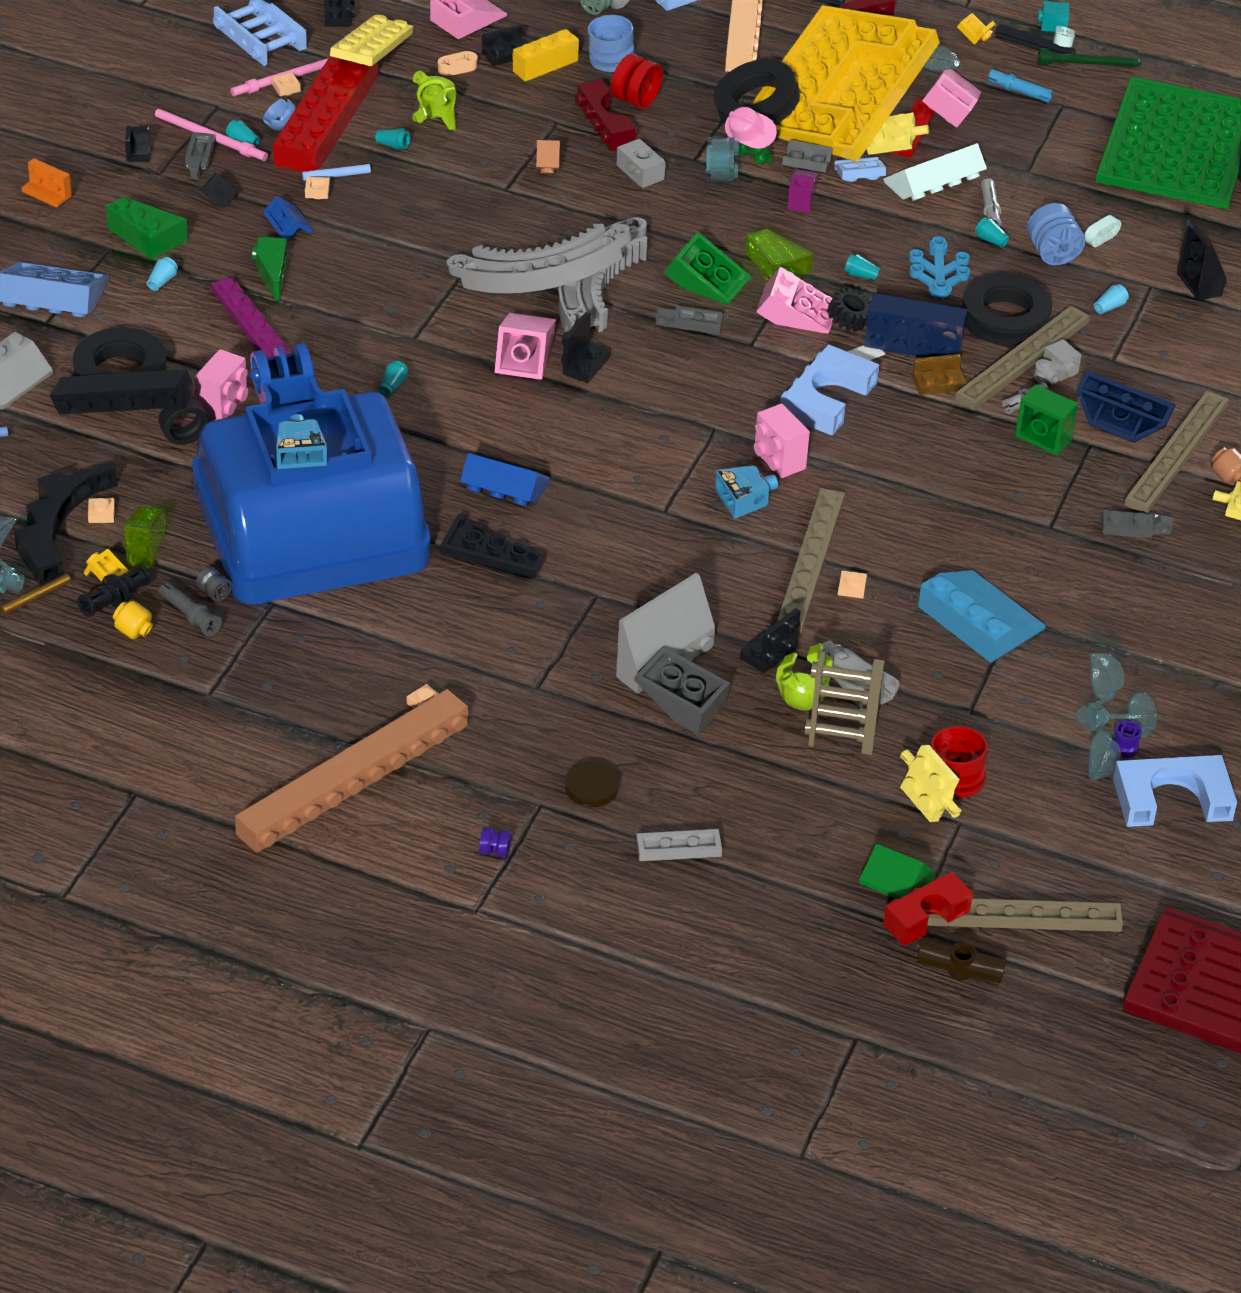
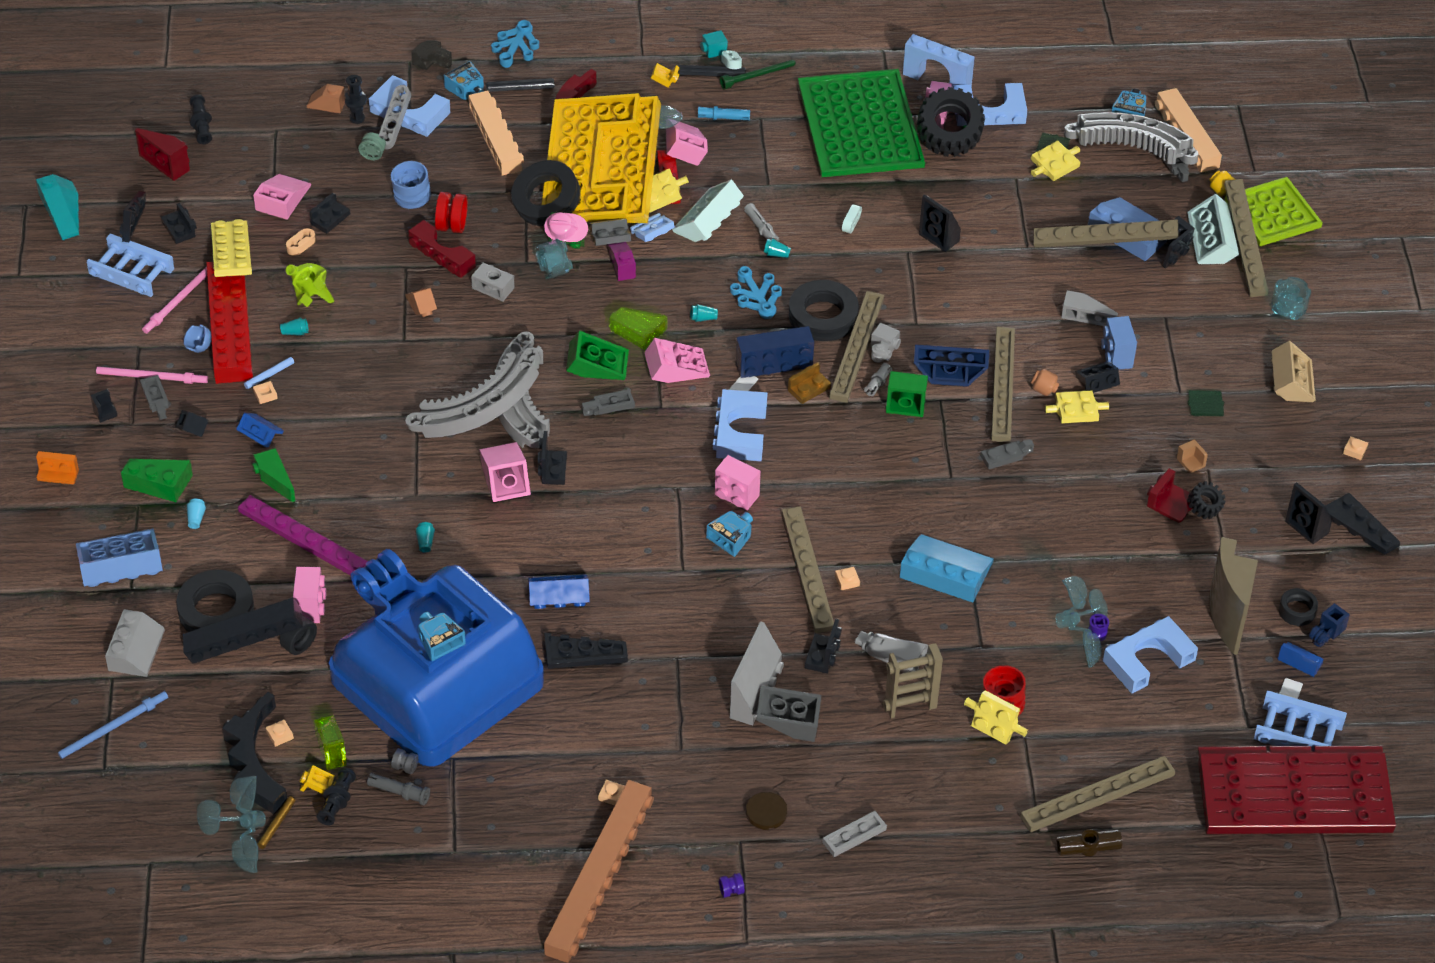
camera: 25 degrees left, 5 degrees up
yellow head [113,600,153,640] -> none
teal cone [226,120,260,148] -> none
light nougat plate [272,73,301,96] -> none
yellow brick [513,29,579,82] -> none
lime piece [776,643,833,710] -> none
black tyre [827,288,870,332] -> none
green slope [859,844,936,899] -> none
red arch [883,872,973,946] -> none
medium blue wheel [1027,203,1085,265] -> none
medium azure cone [1094,284,1129,315] -> none

